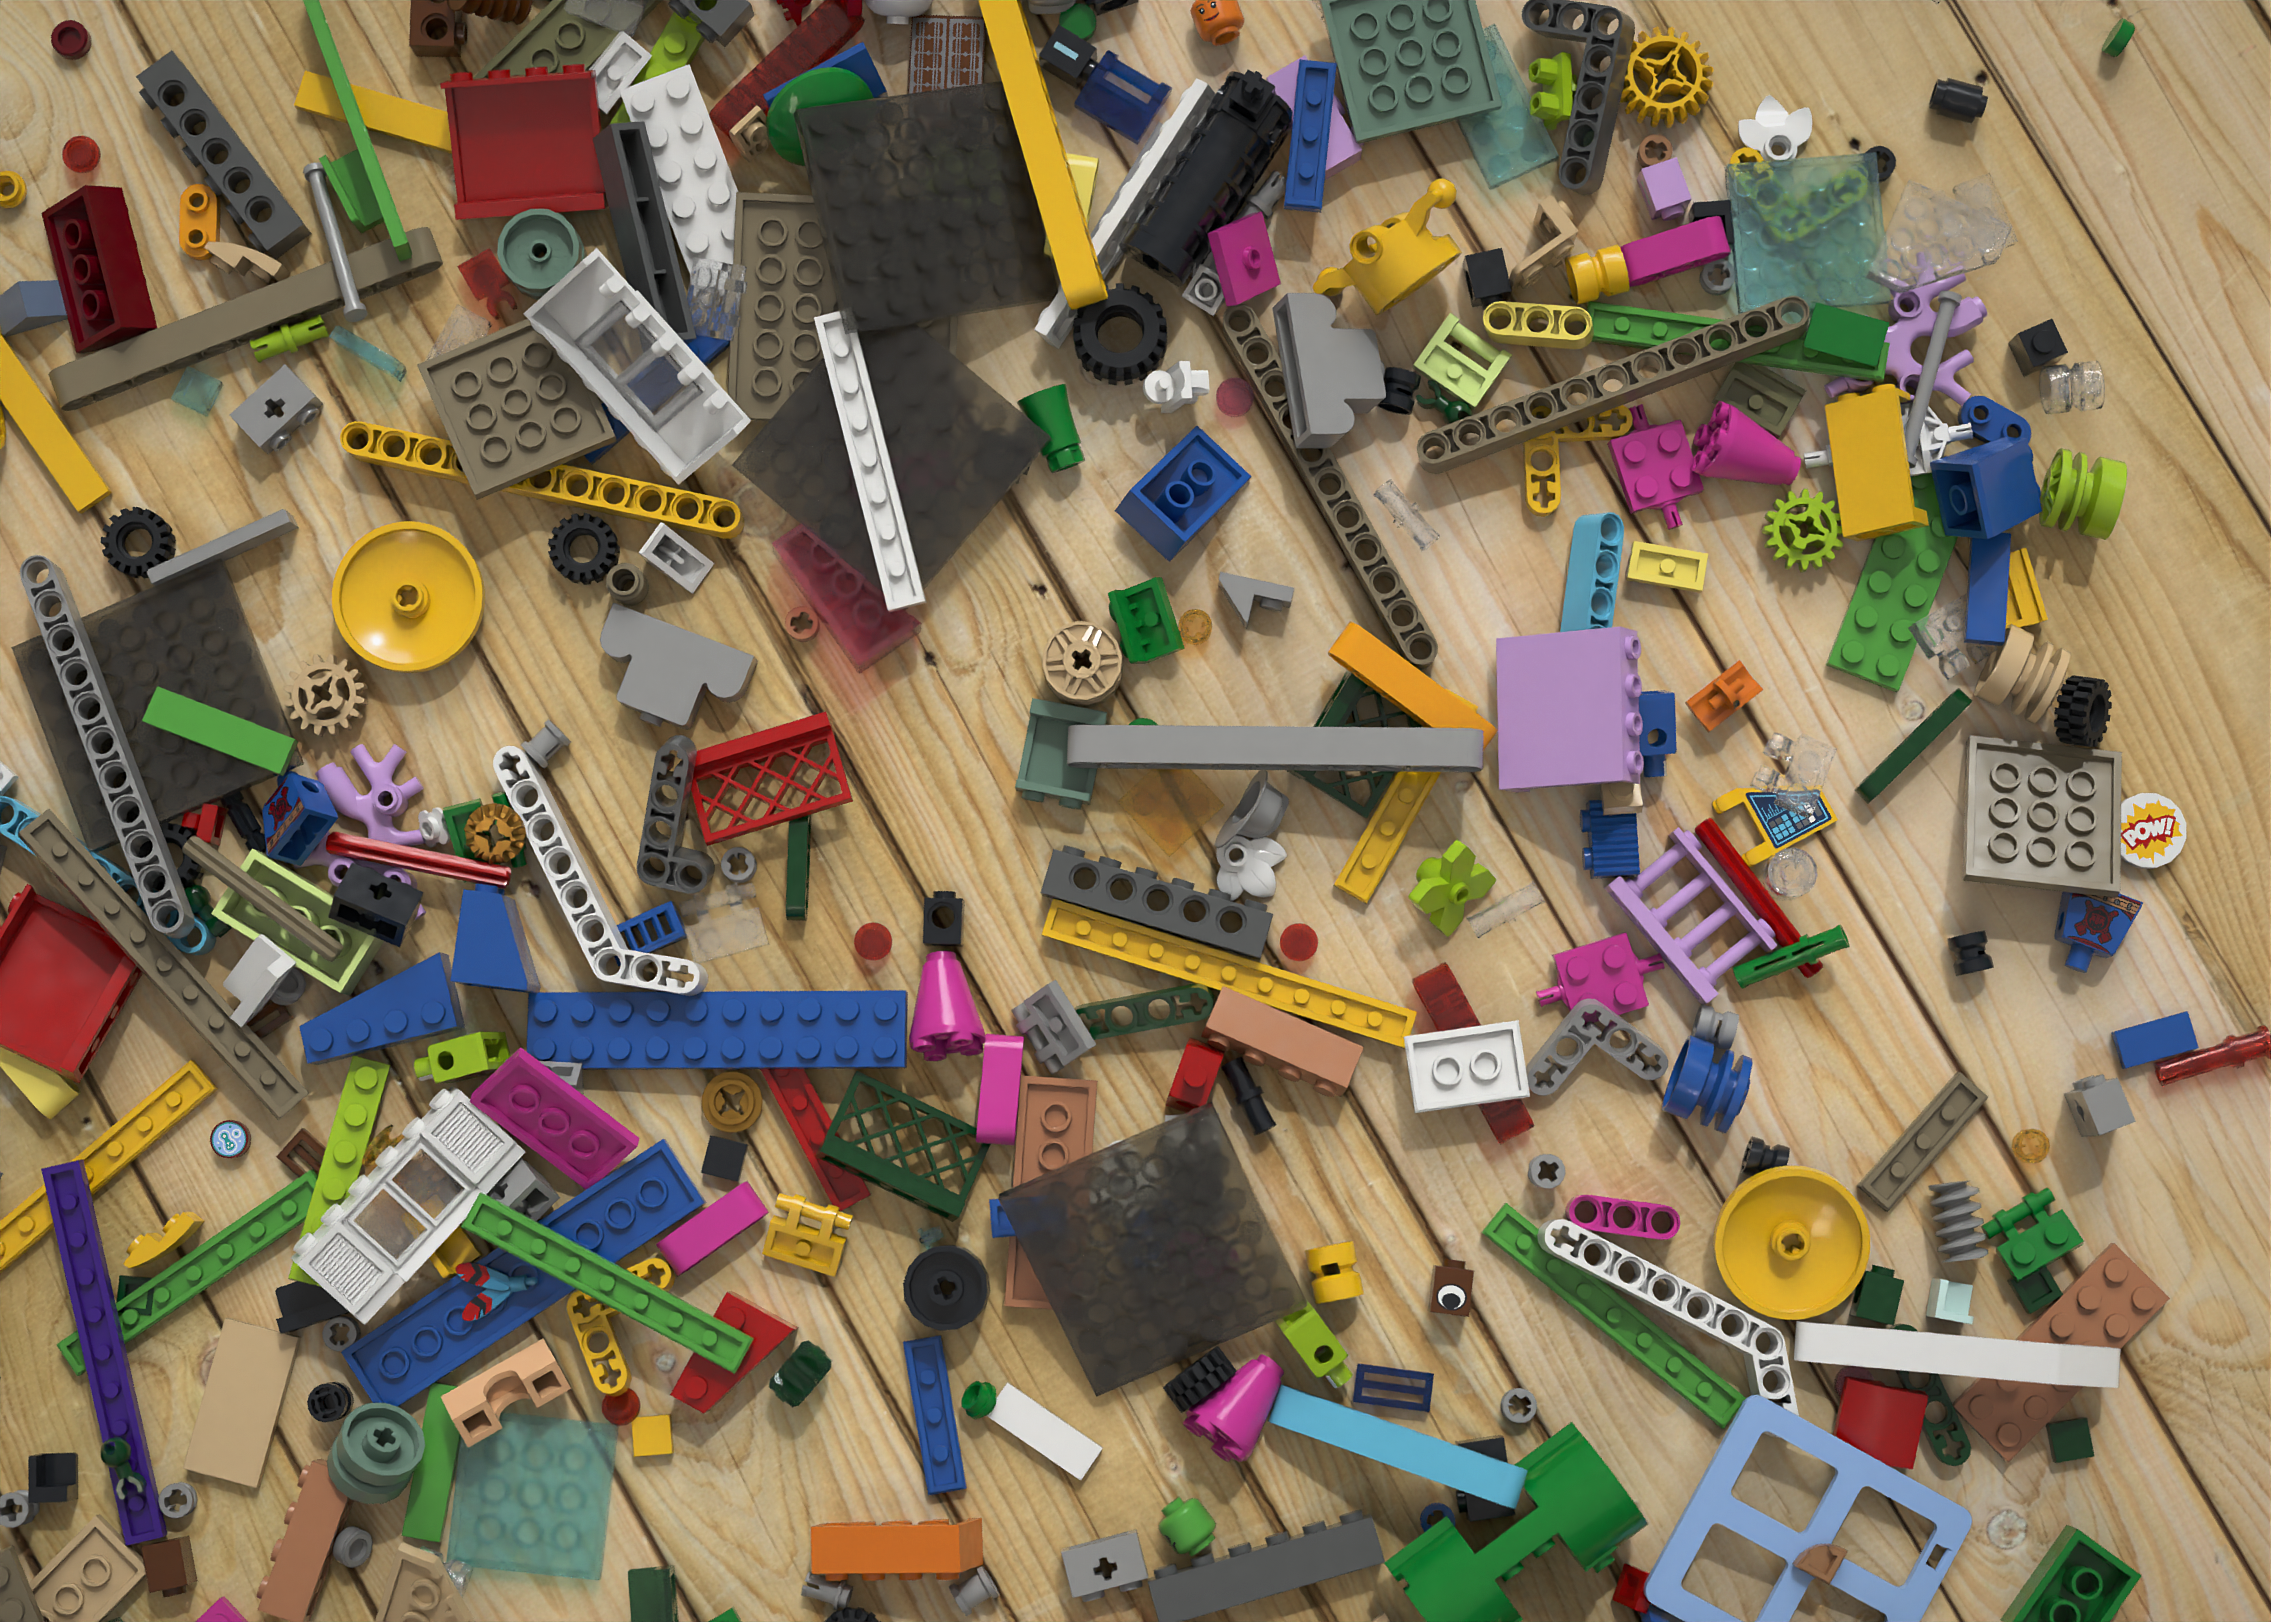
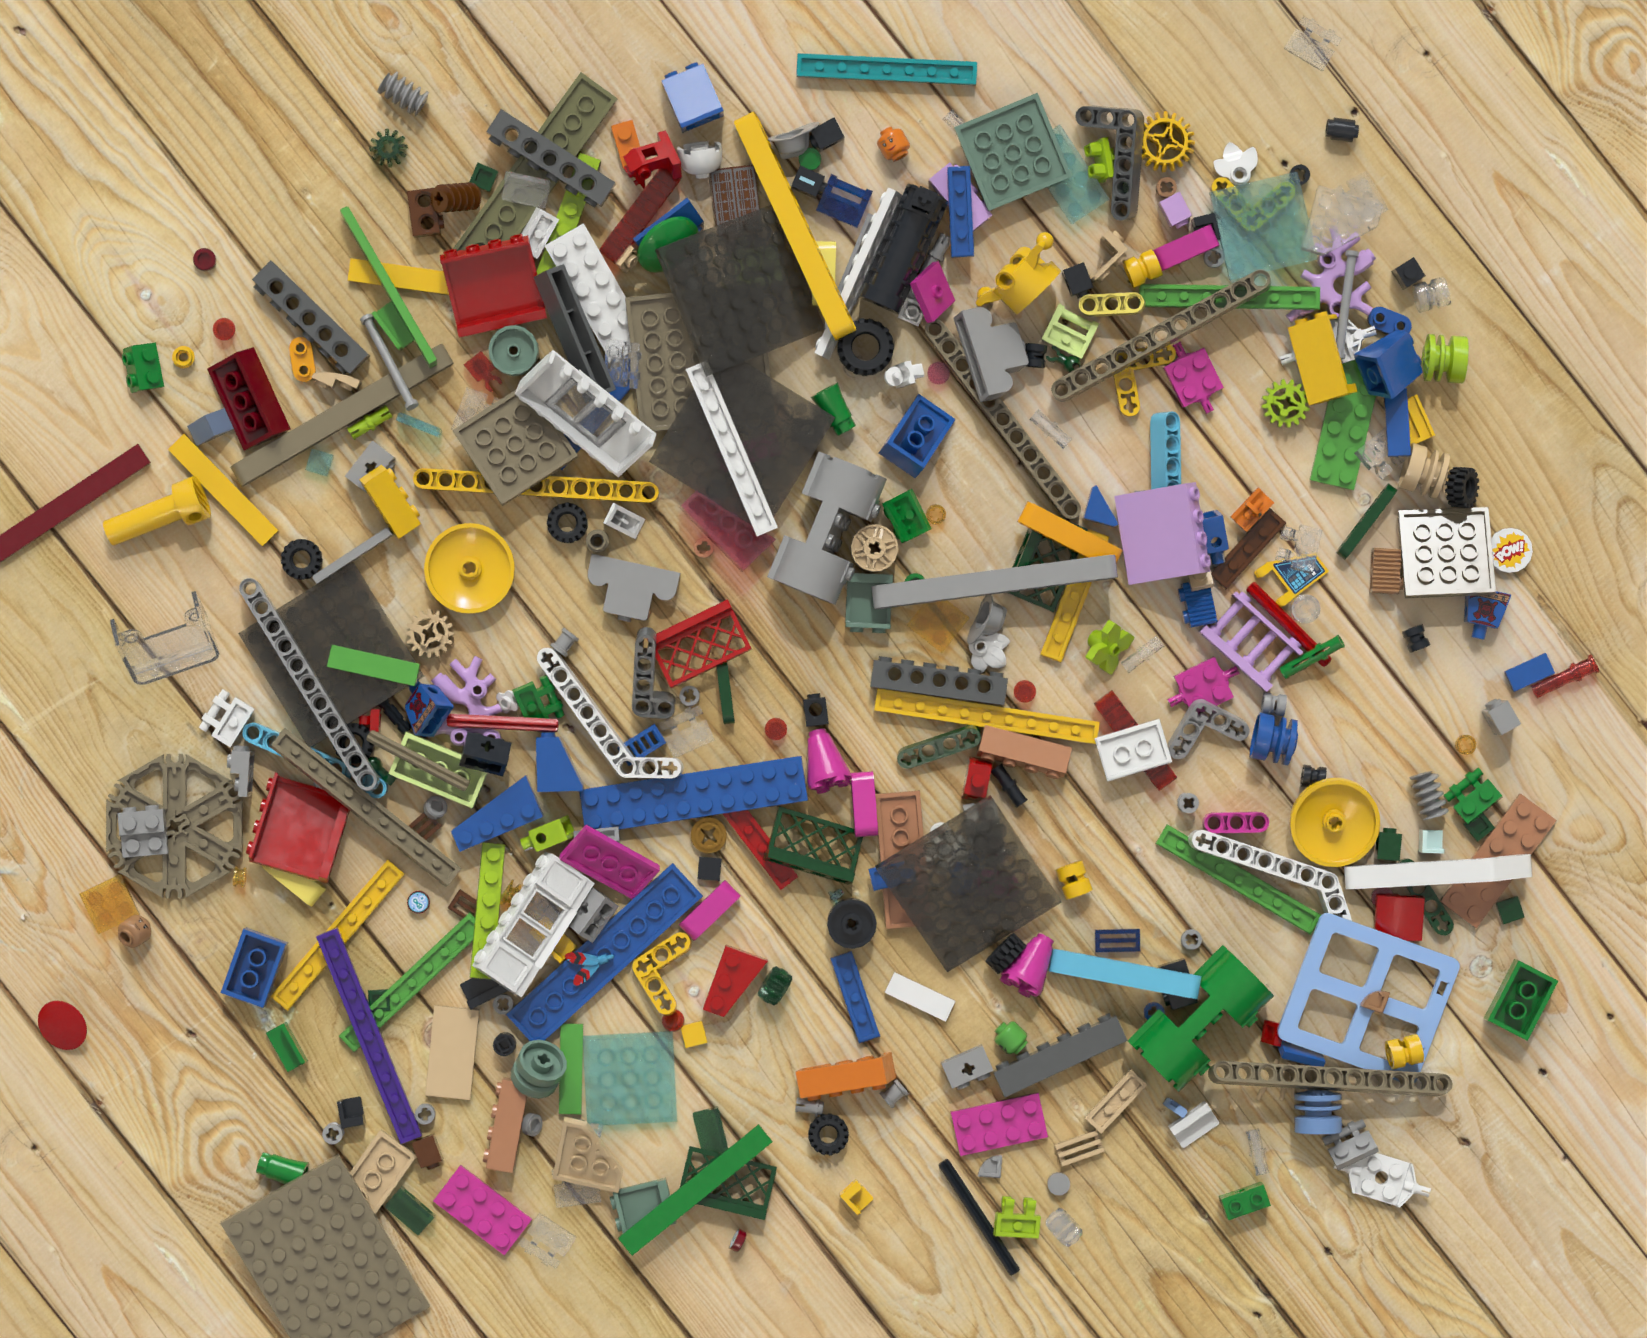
camera: 15 degrees left, 5 degrees up
dark green arm [100,1437,147,1499] -> none
yellow slope [123,1212,204,1268] -> none
white panel [223,934,297,1028] -> none
light nougat arch [441,1338,571,1448] -> none
bright green tile [461,1192,754,1374] -> none
pearl gold gear [464,803,526,864] -> none
yellow plate [762,1193,853,1277] -> none
green plate [961,1381,997,1419] -> none
light grey plate [1011,980,1097,1075] -> none
light grey slope [1218,572,1294,629] -> none
lime torso [1273,1297,1353,1388] -> none
reddish brown brick [1428,1259,1474,1317] -> none
light yellow plate [1626,541,1708,593] -> none
dark pink cone [1691,401,1801,485] -> none
olive plate [1712,362,1806,439] -> none
green panel [1803,302,1890,366] -> none
dark tan tile [1857,1072,1988,1211] -> none
green tile [2102,18,2135,57] -> none
none -> yellow brick [359,465,421,539]
none -> light grey cylinder [767,452,887,605]
none -> blue slope [1083,485,1118,527]
none -> reddish brown tile [1211,508,1286,590]
none -> medium nougat brick [1370,548,1404,594]

